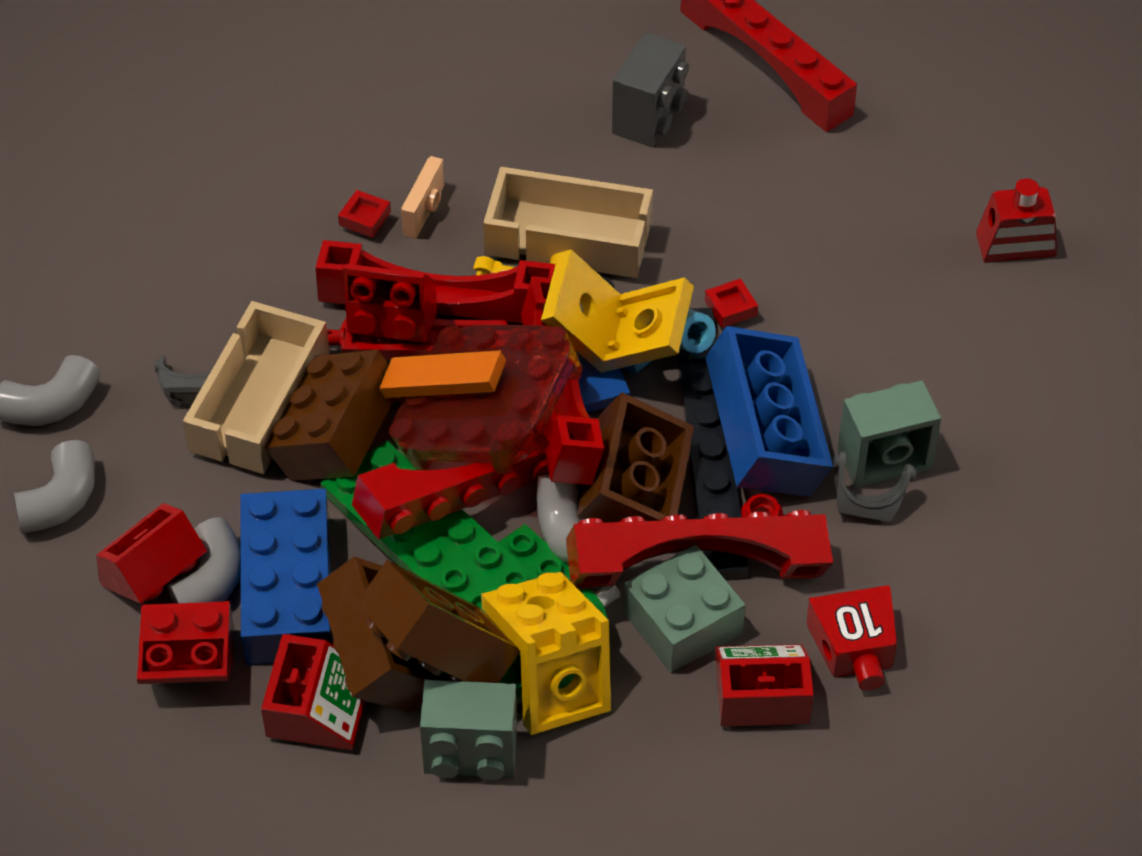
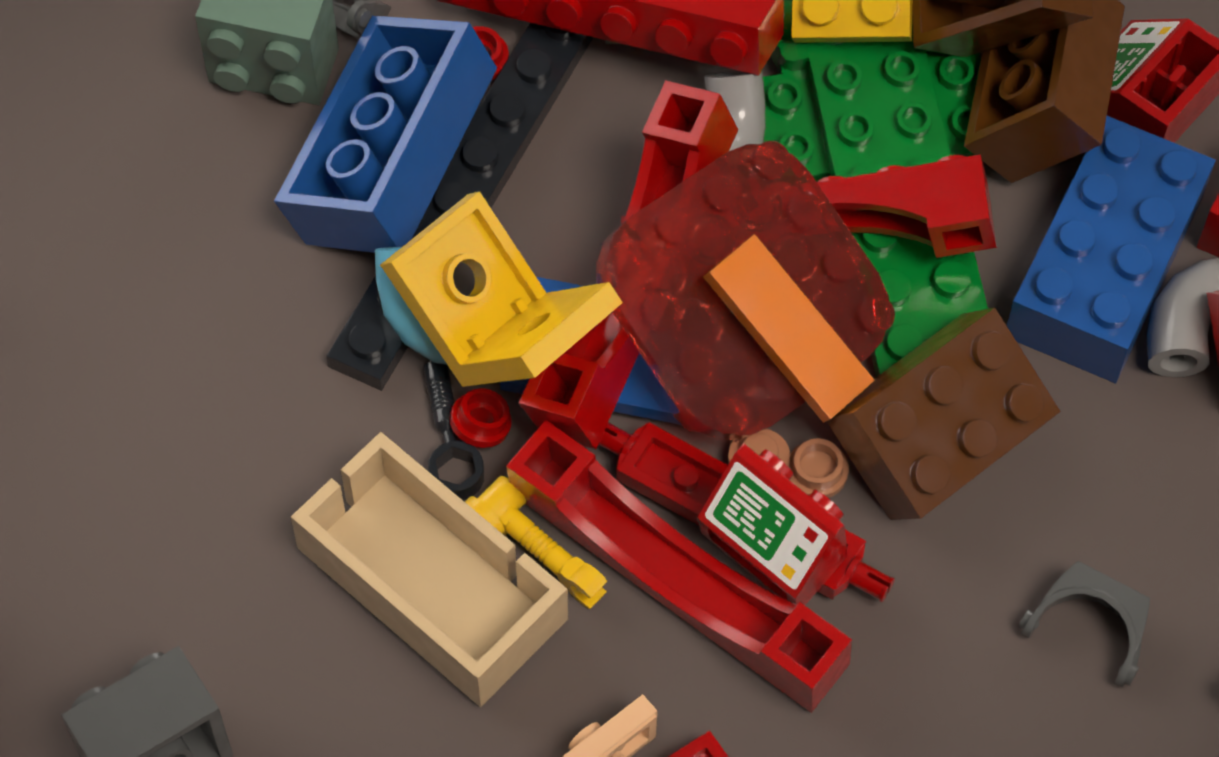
camera: 150 degrees left, 10 degrees up
tan piece [183,301,330,474] -> none
reddish brown brick [577,392,694,523] -> none
red plate [705,278,758,328] -> none

